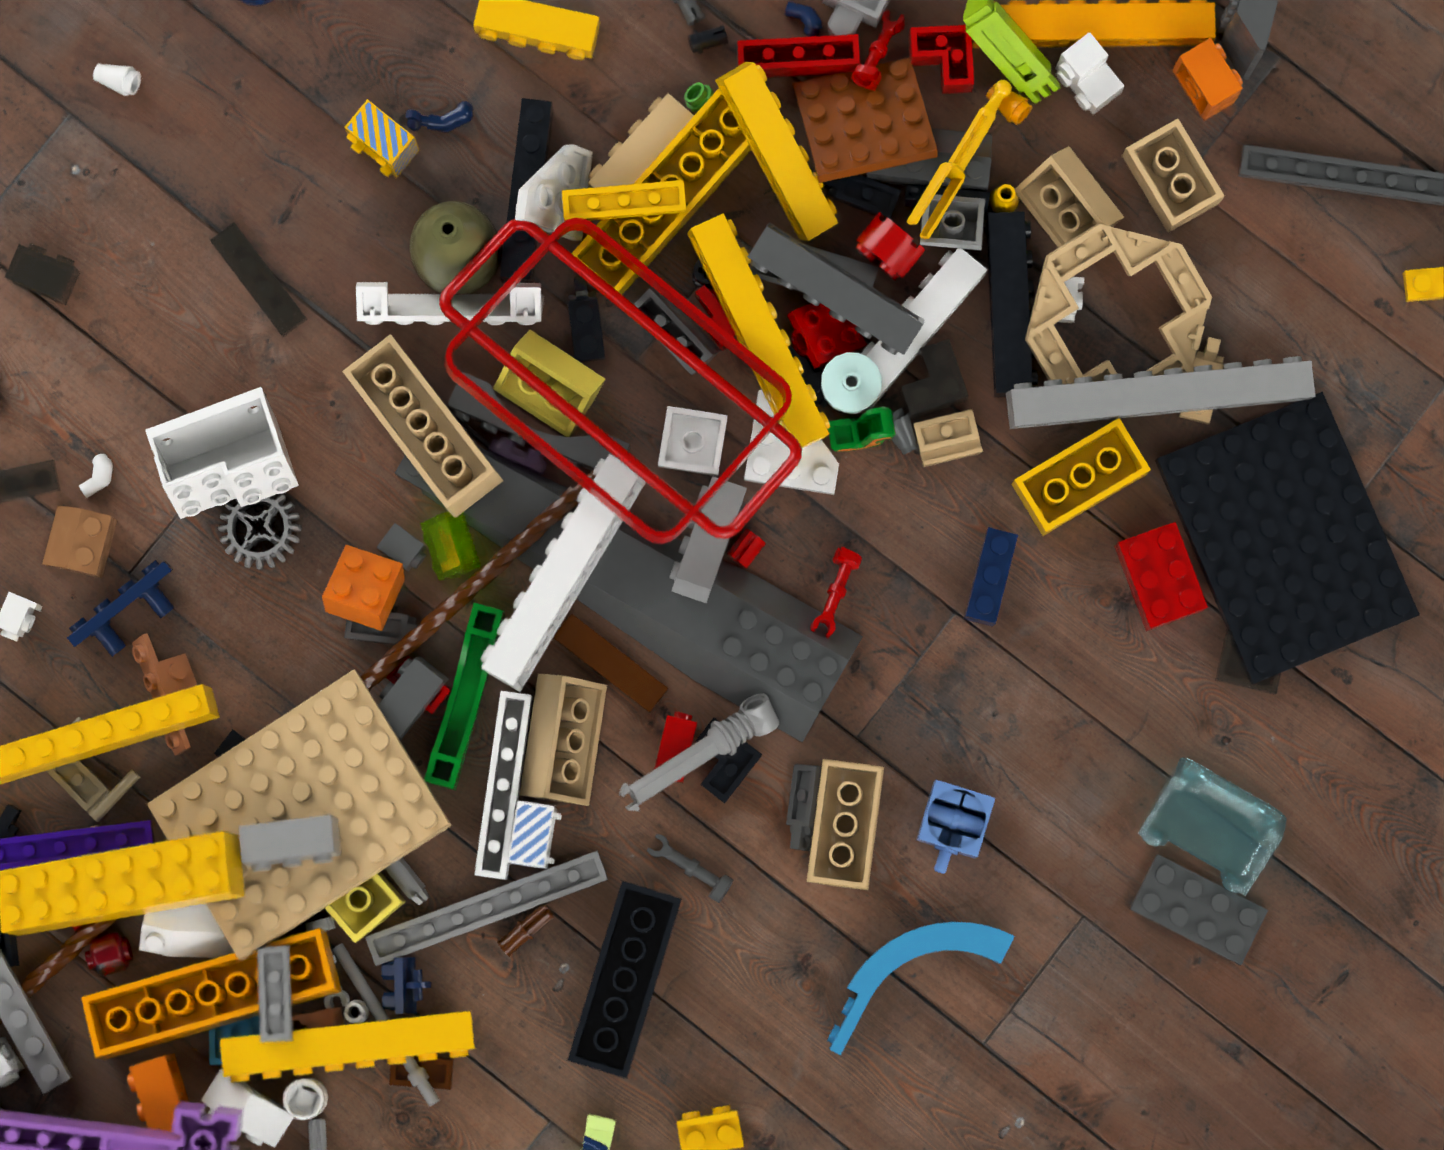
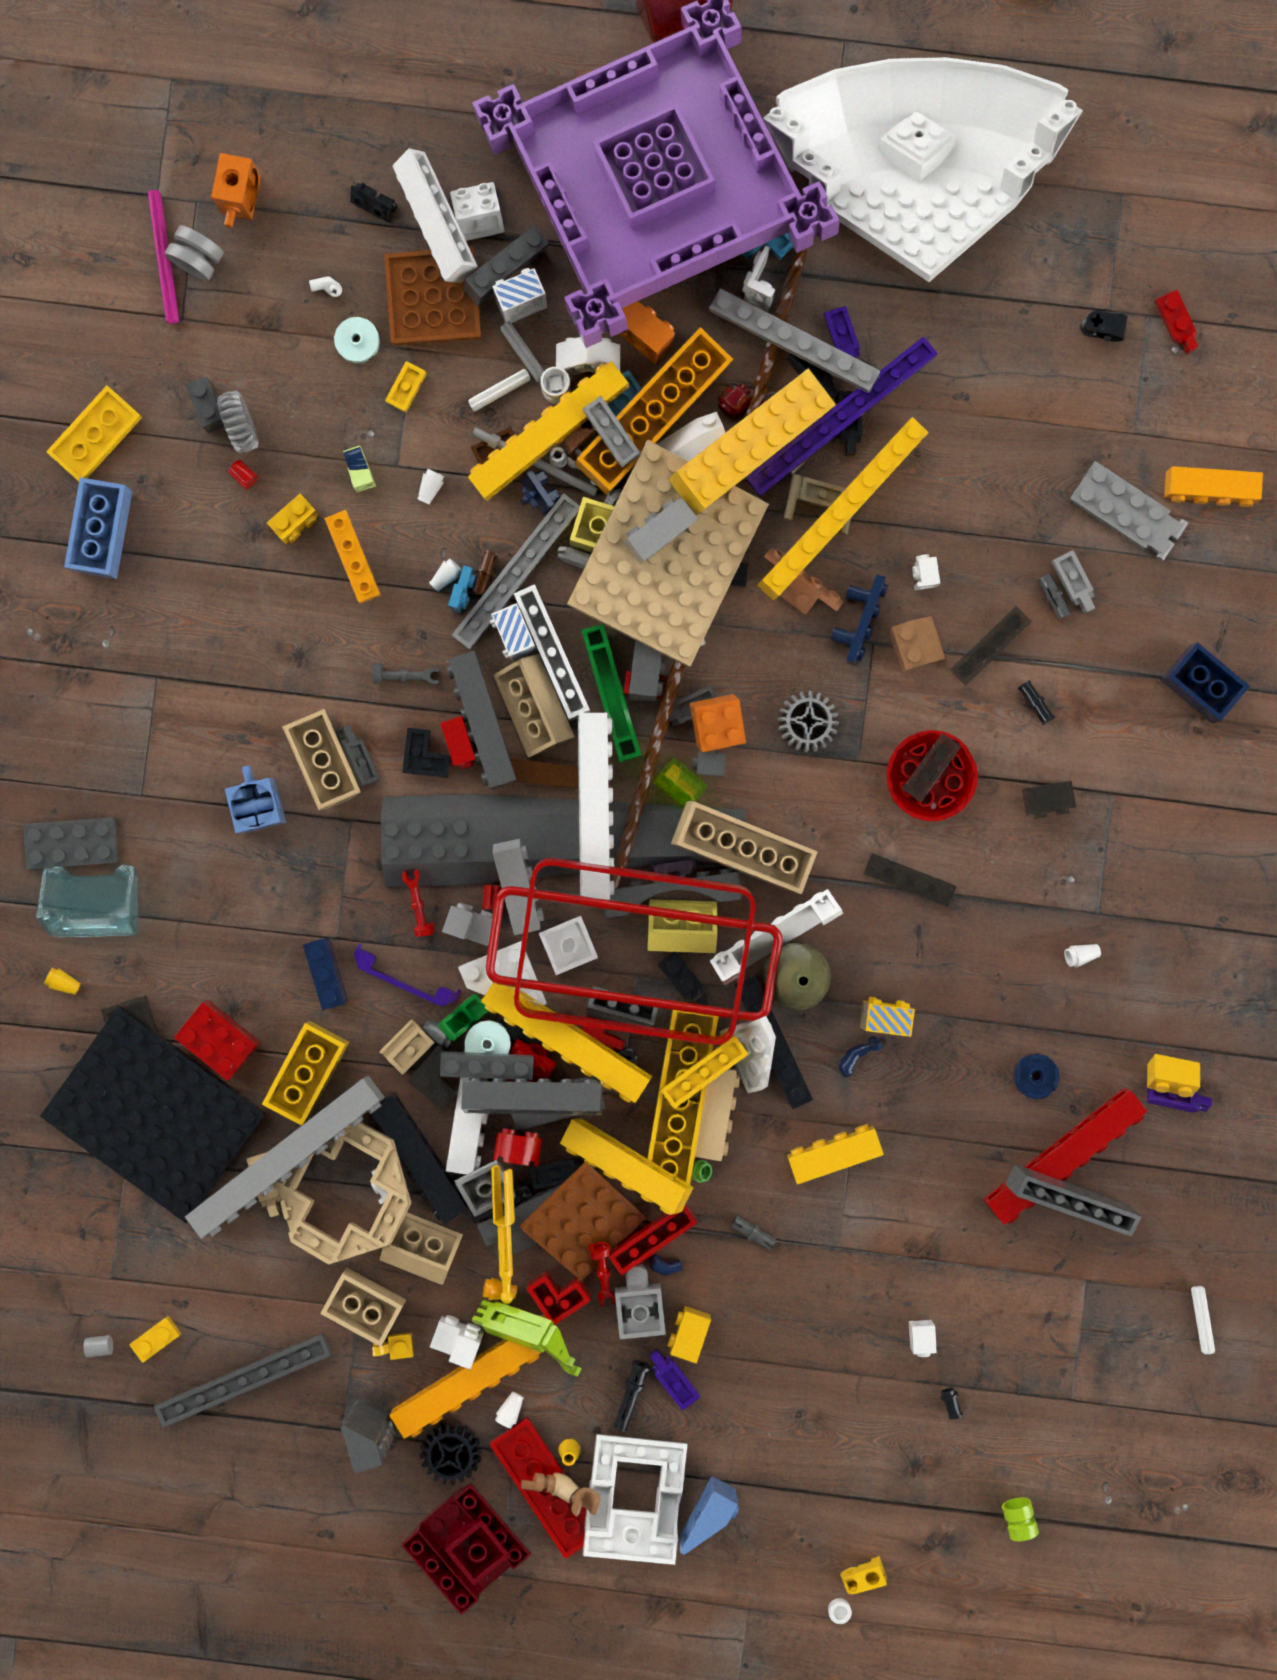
camera: 150 degrees right, 5 degrees up
white arm [79,454,113,498] -> none
white piece [145,387,299,519] -> none
black brick [567,881,682,1079] -> none
light grey piece [619,694,780,811] -> none
black pin [688,25,728,54] -> none
dark azure arch [827,922,1015,1055] -> none
yellow cone [989,184,1019,212] -> none
orange brick [1172,38,1243,121] -> none
none -> yellow cone [44,968,81,995]
none -> light orange plate [324,510,381,604]
none -> dark purple piece [354,944,461,1007]
none -> yellow plate [372,1332,414,1360]
none -> white cone [417,469,444,505]
none -> white cone [429,558,462,592]
none -> dark grey plate [440,1052,534,1080]
none -> light grey brick [442,902,493,946]
none -> dark grey brick [447,651,518,790]
none -> dark azure plate [448,565,476,614]
none -> white axle [468,369,531,411]
none -> red brick [886,730,978,821]
none -> clear smoke plate [902,733,961,802]

